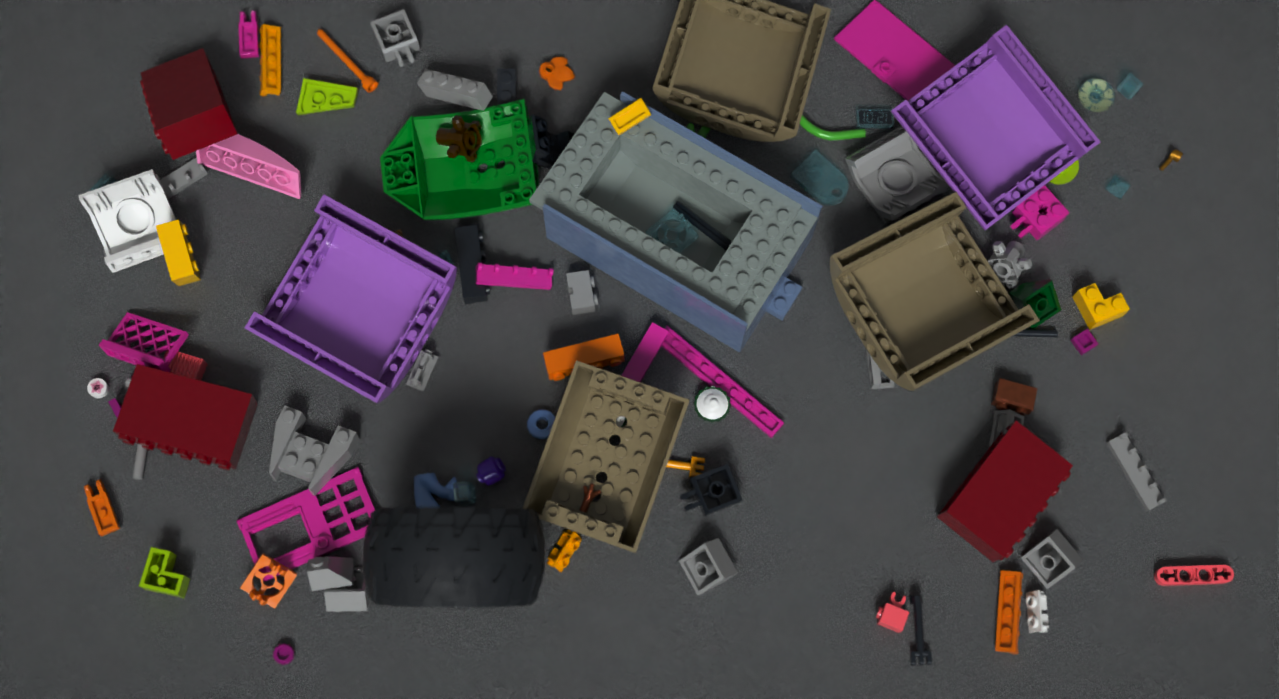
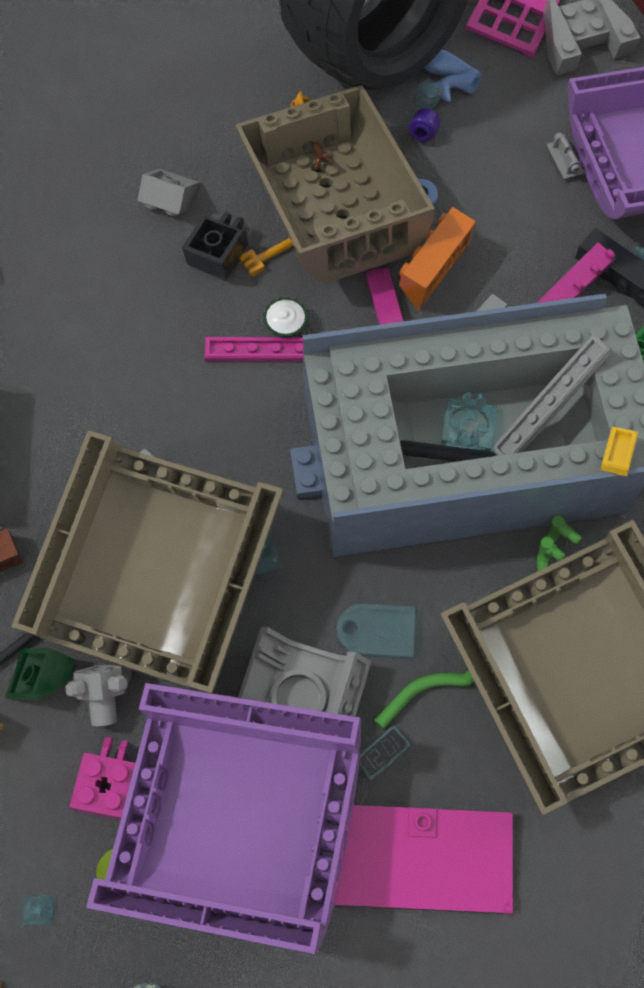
camera: 140 degrees right, 5 degrees down
none -> light grey tile [491,333,613,456]

